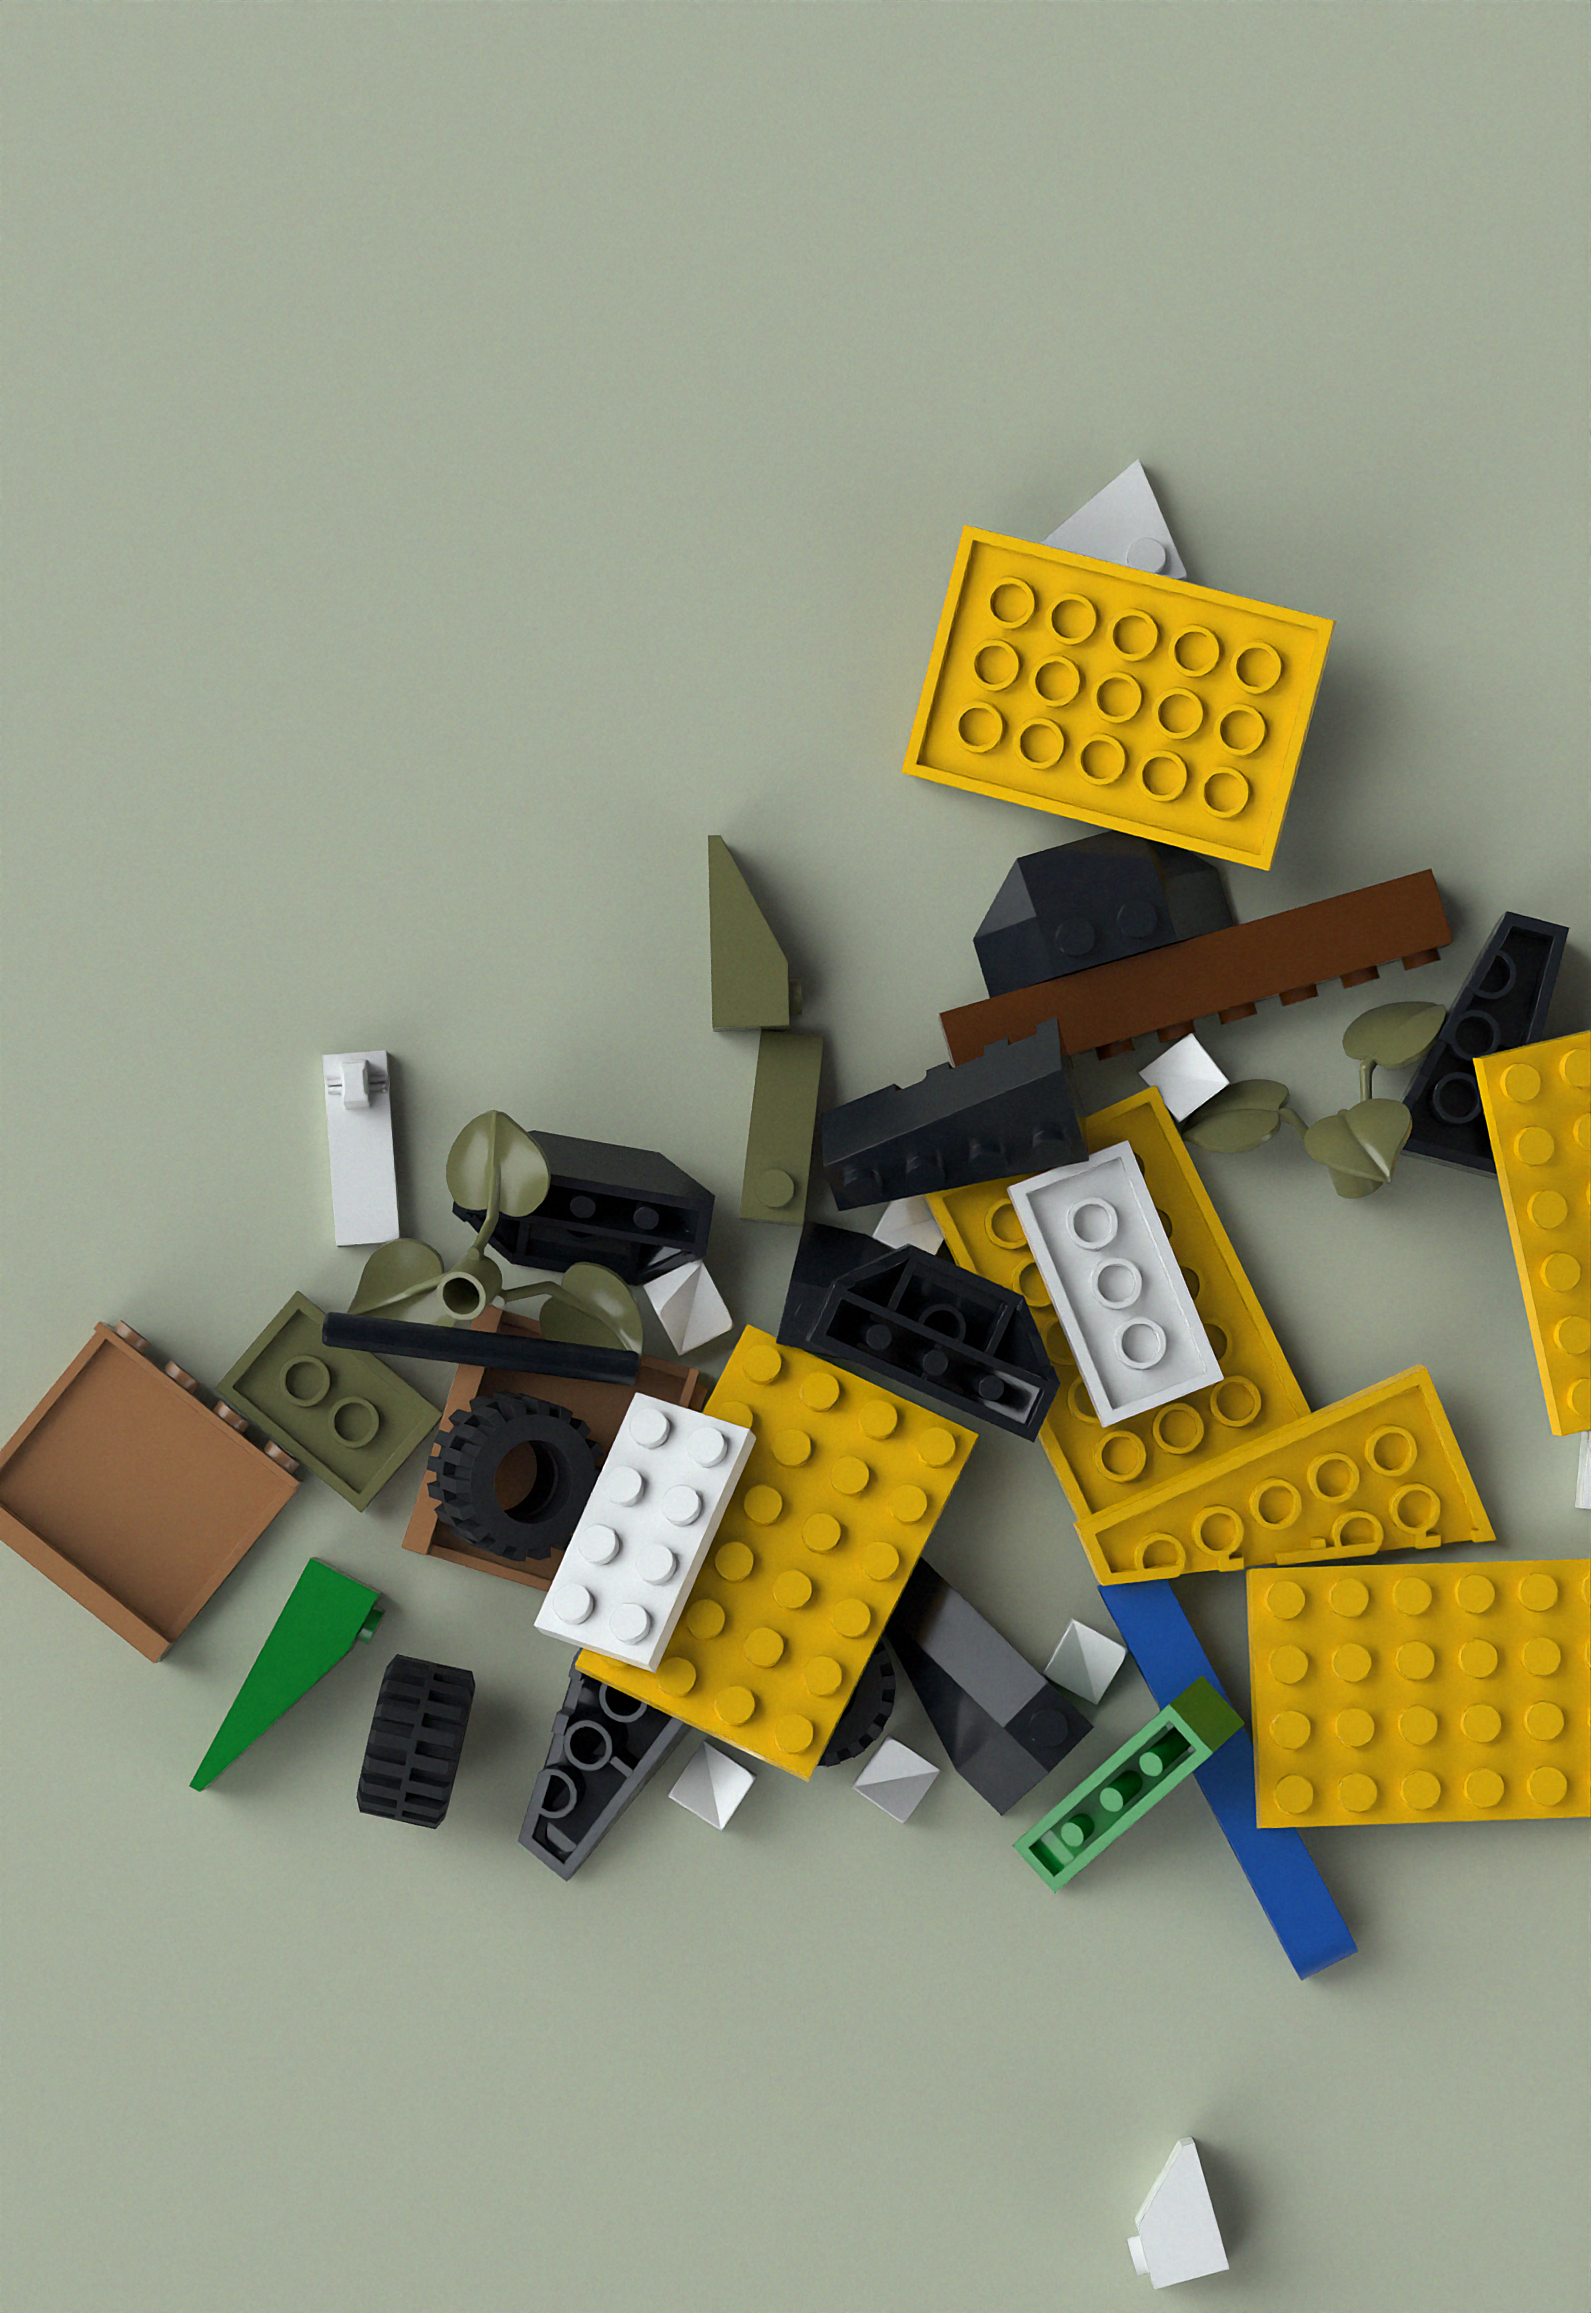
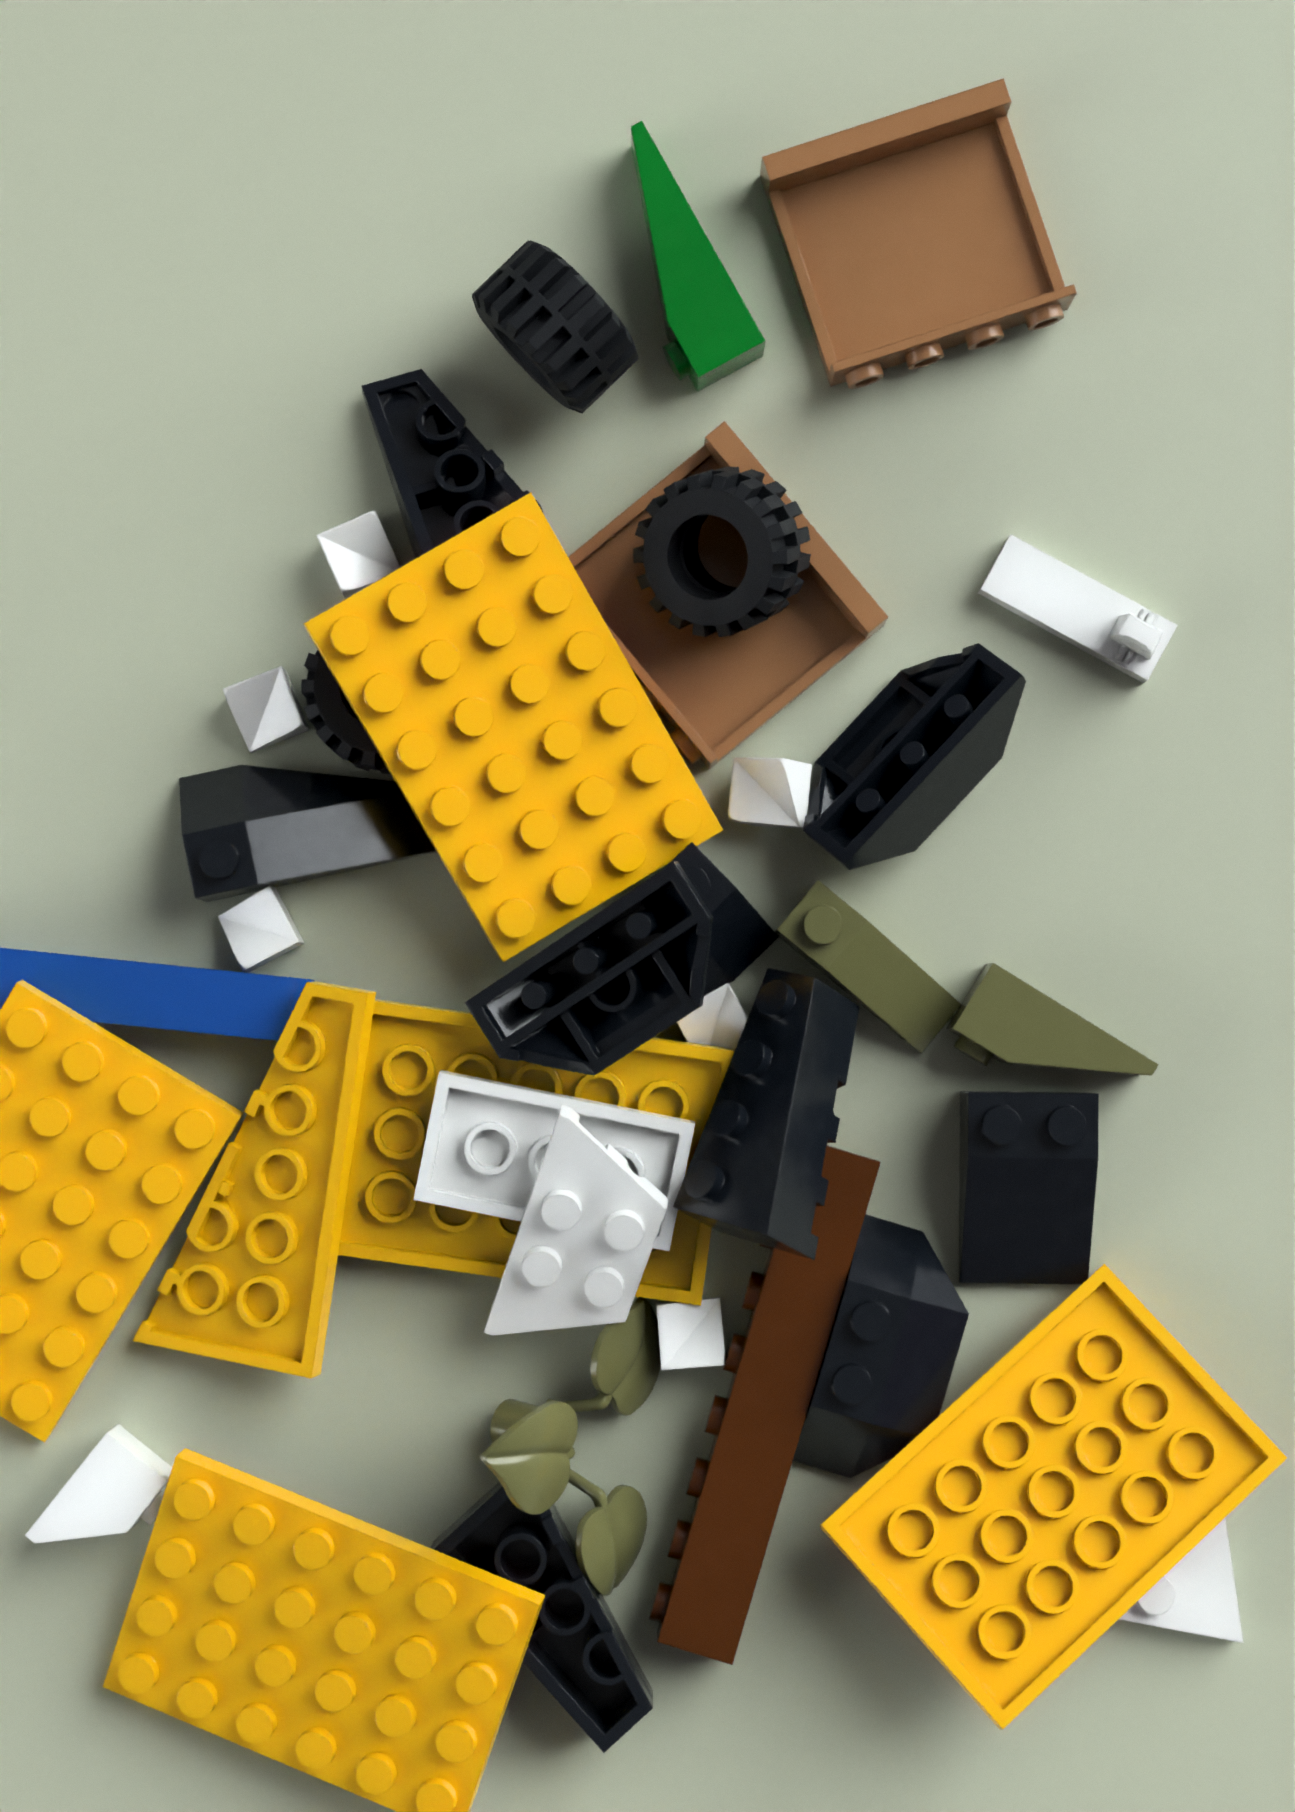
camera: 120 degrees right, 0 degrees up
olive plate [214,1291,443,1512] -> none
black axle [322,1312,641,1386] -> none
olive plant [347,1110,645,1359] -> none
white plate [534,1392,757,1673] -> none
green slope [1012,1675,1245,1893] -> none
none -> white wing [484,1105,668,1336]
none -> black slope [959,1091,1099,1284]

